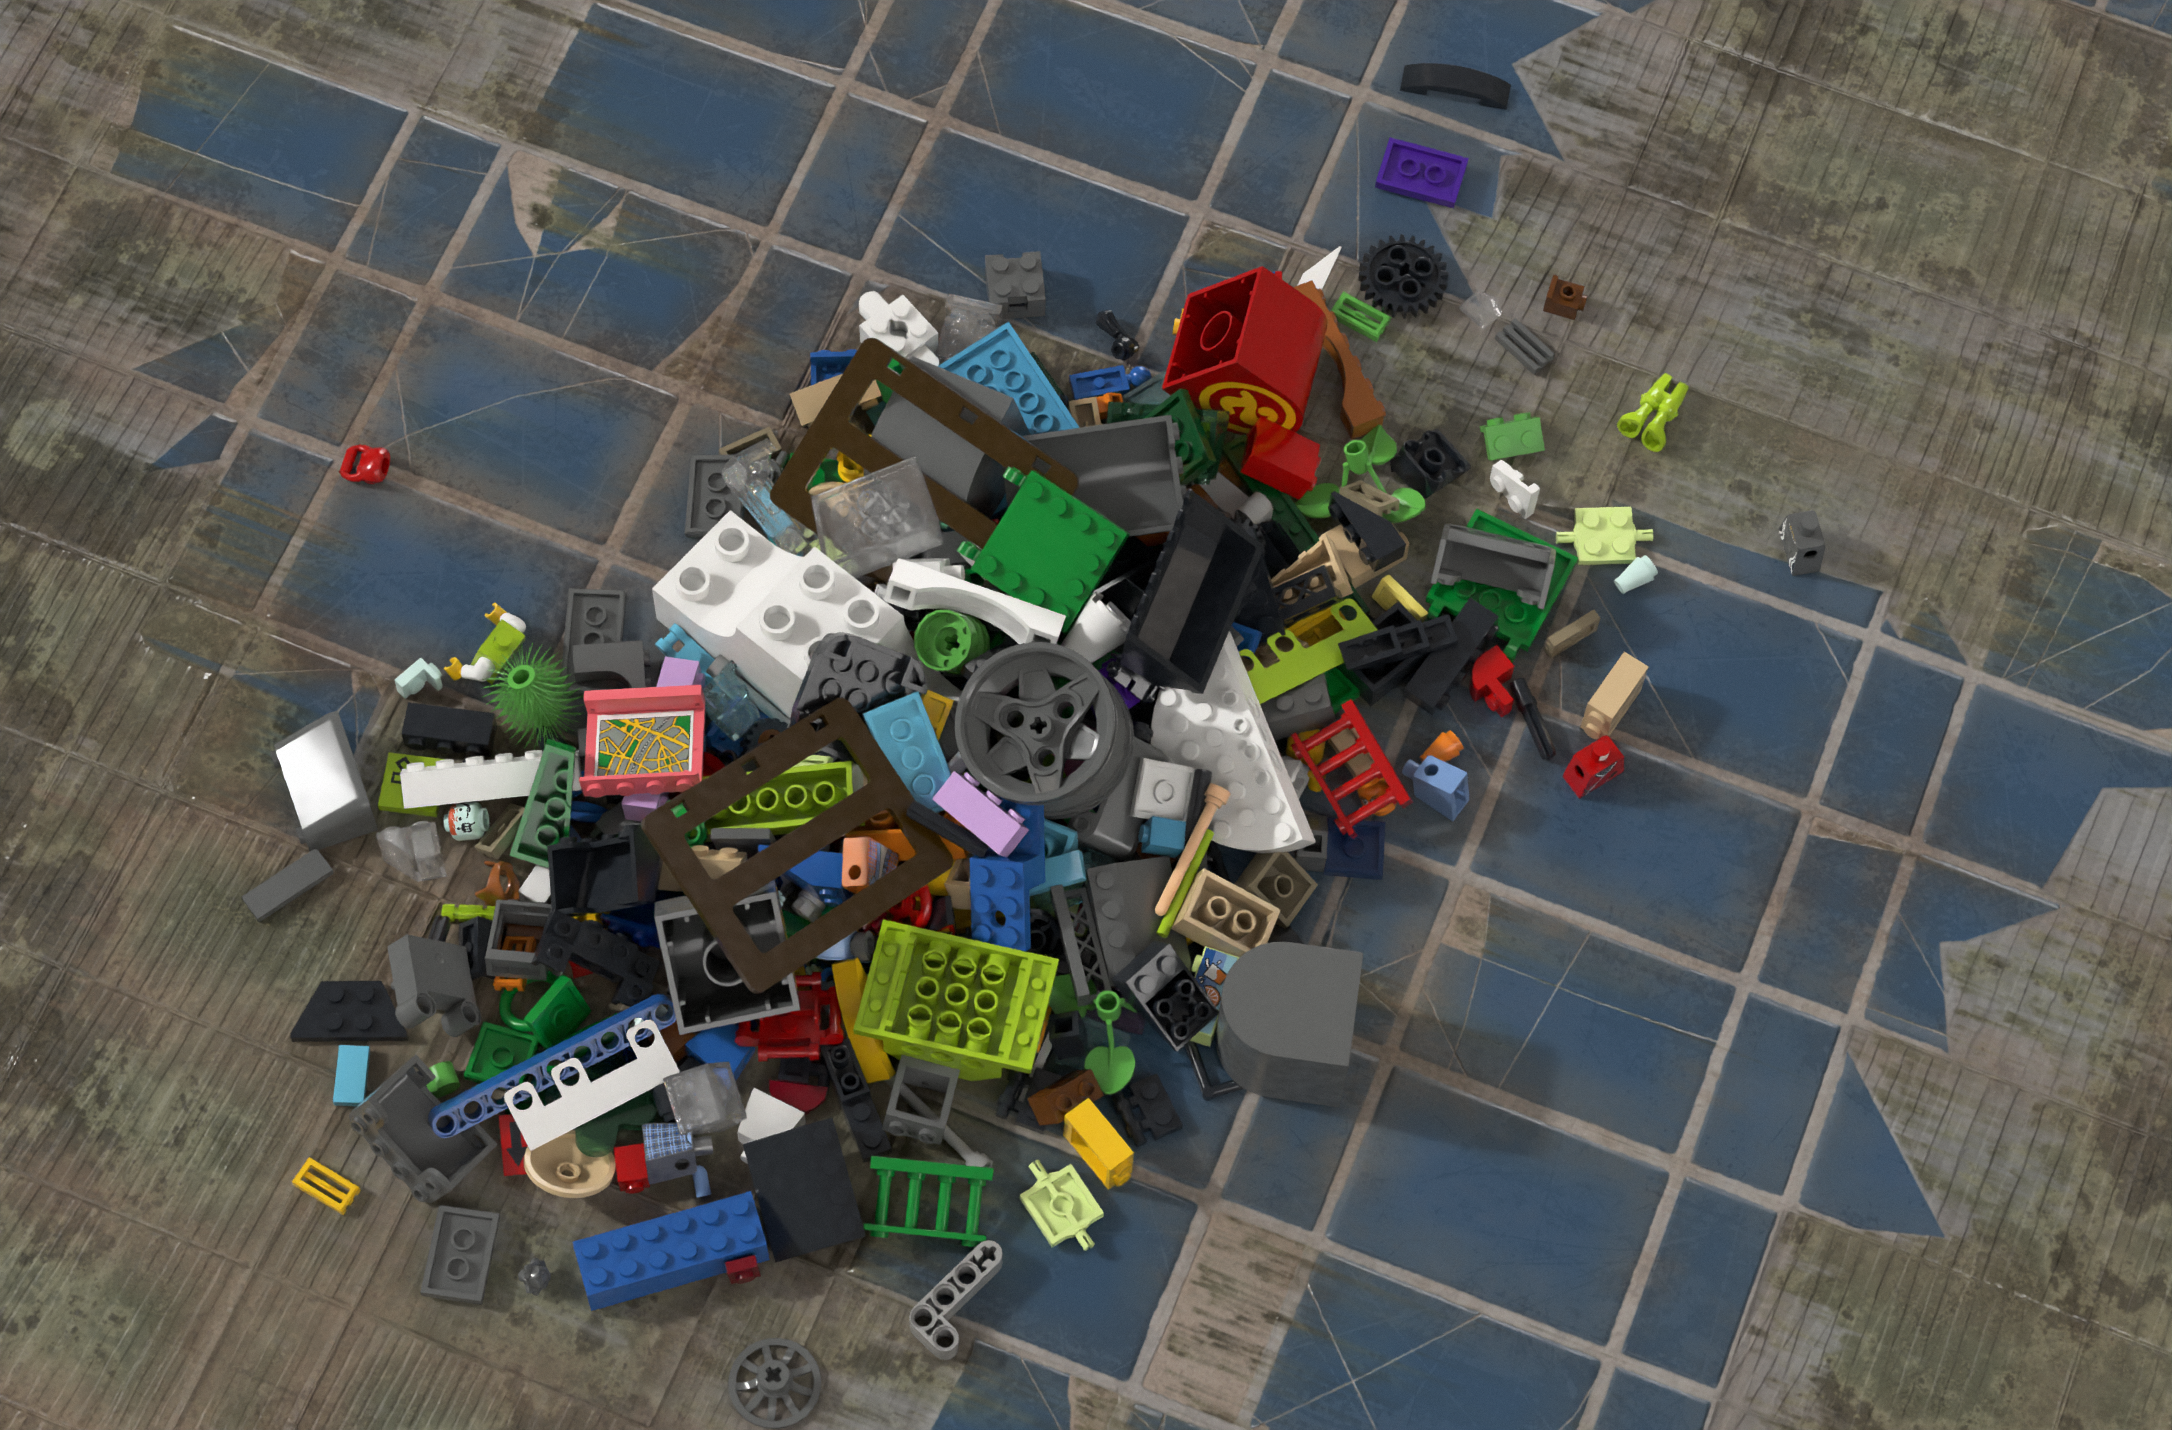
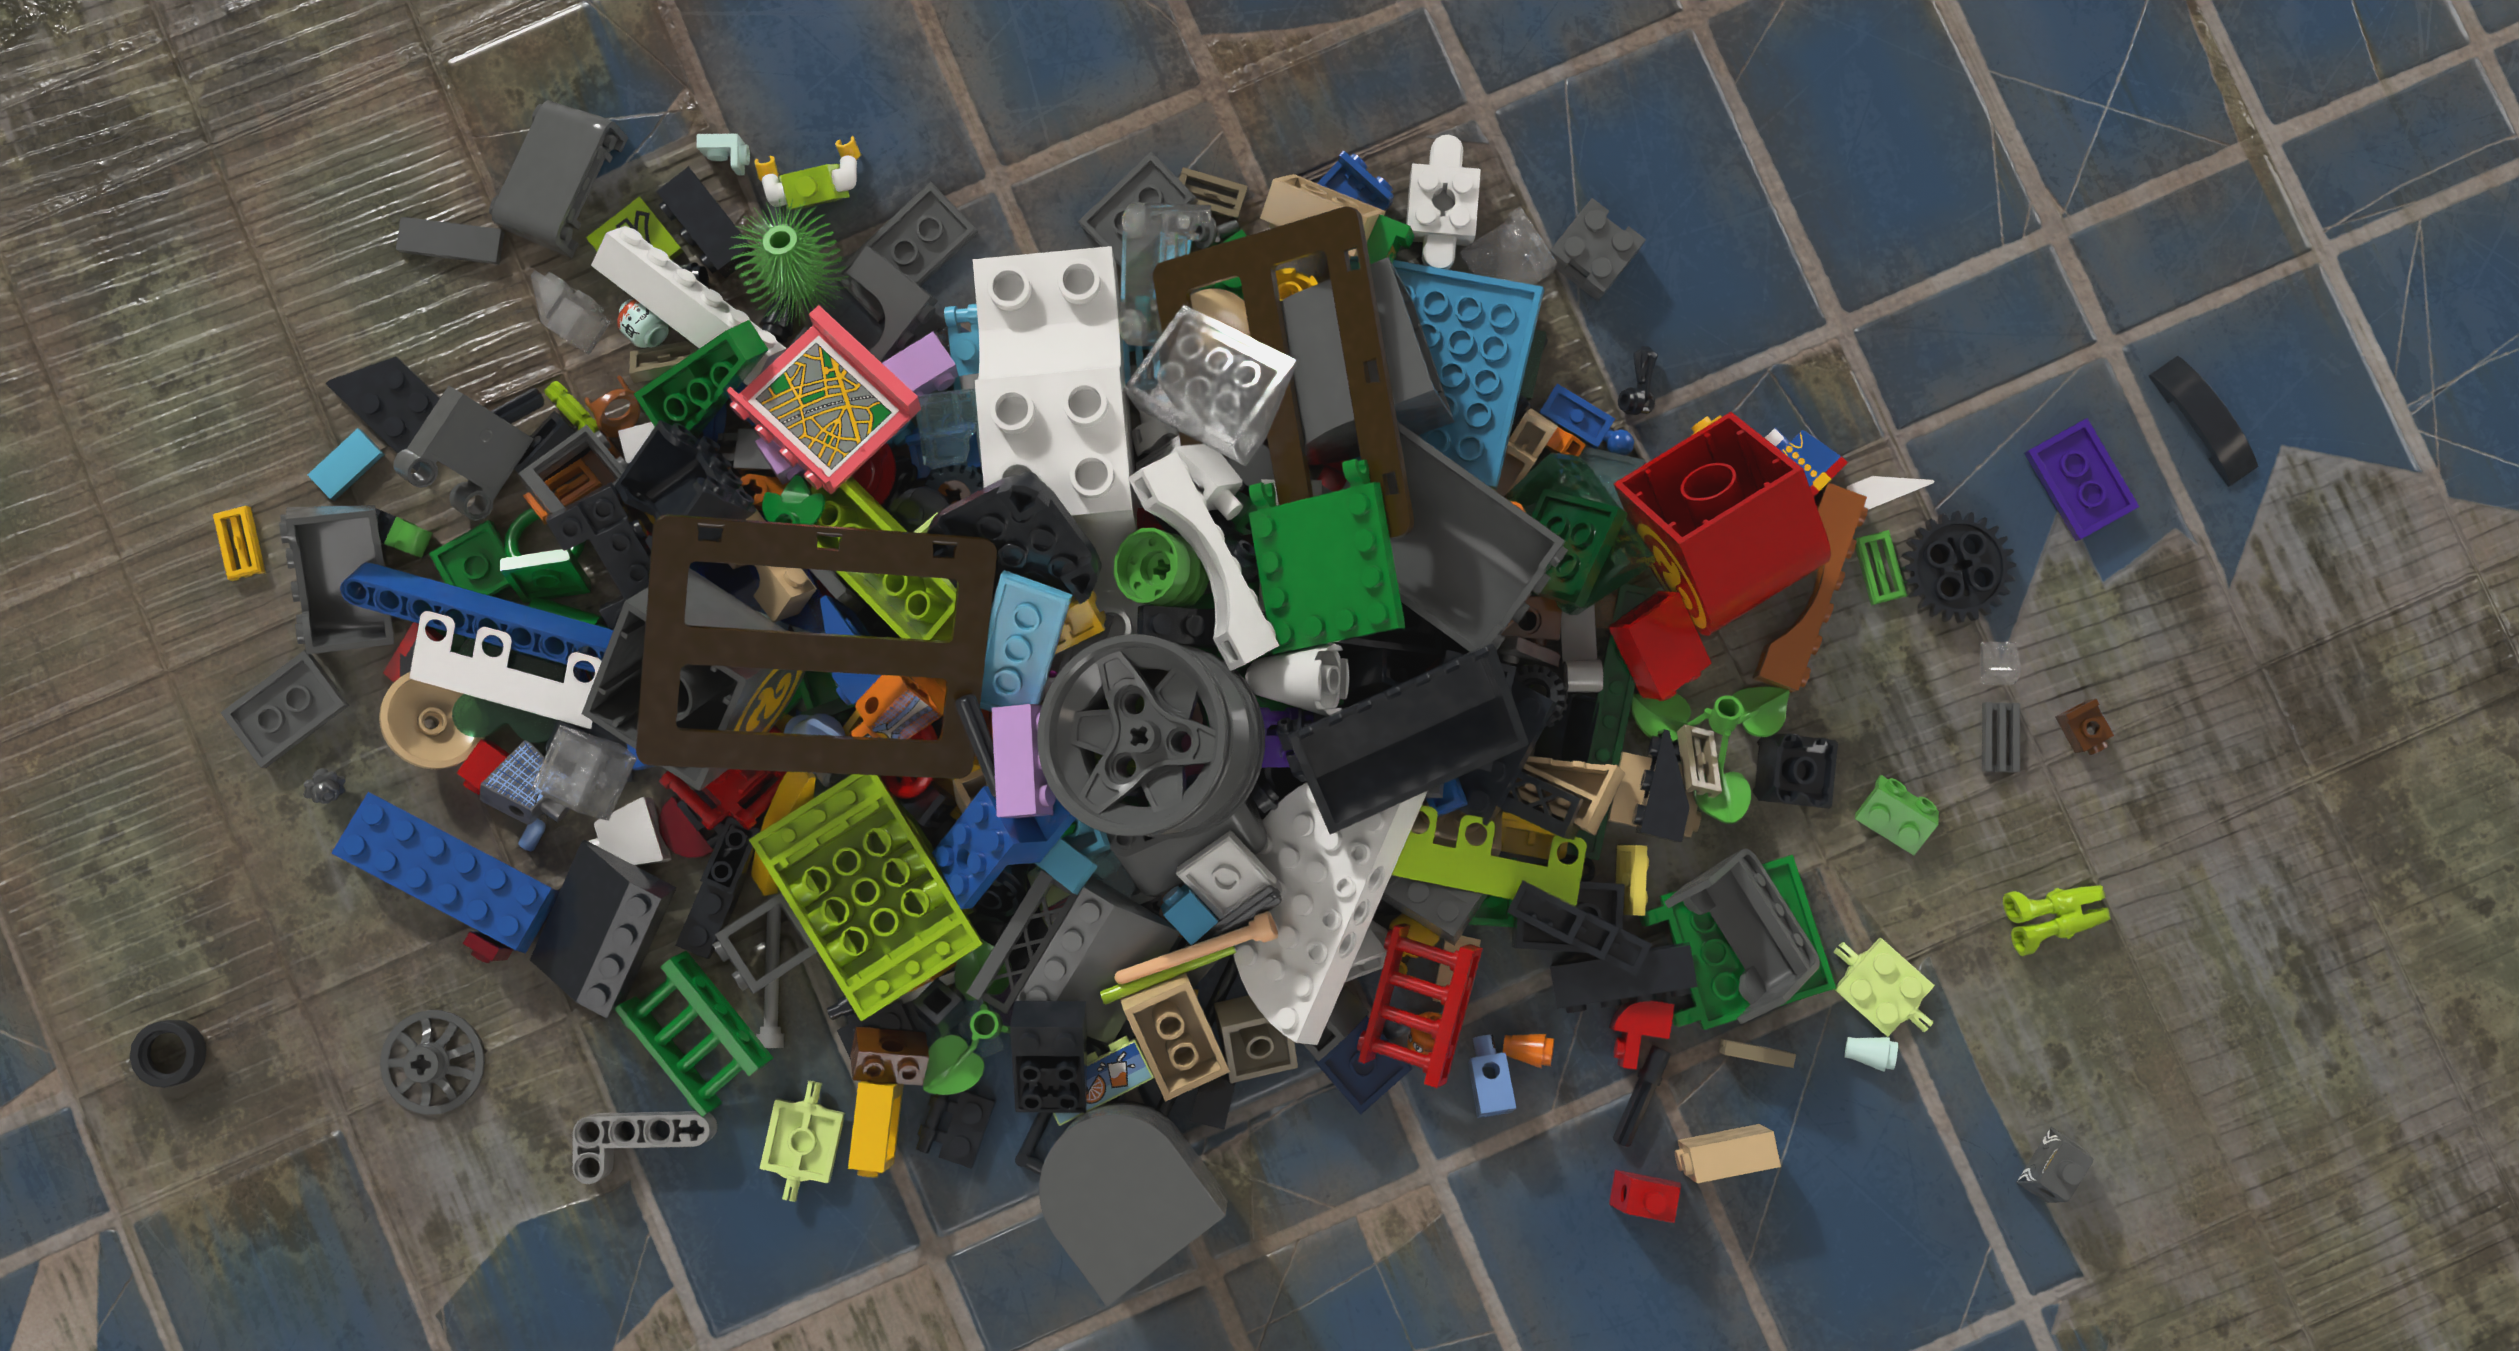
camera: 50 degrees right, 20 degrees up
white wing [1490,460,1540,519] -> none

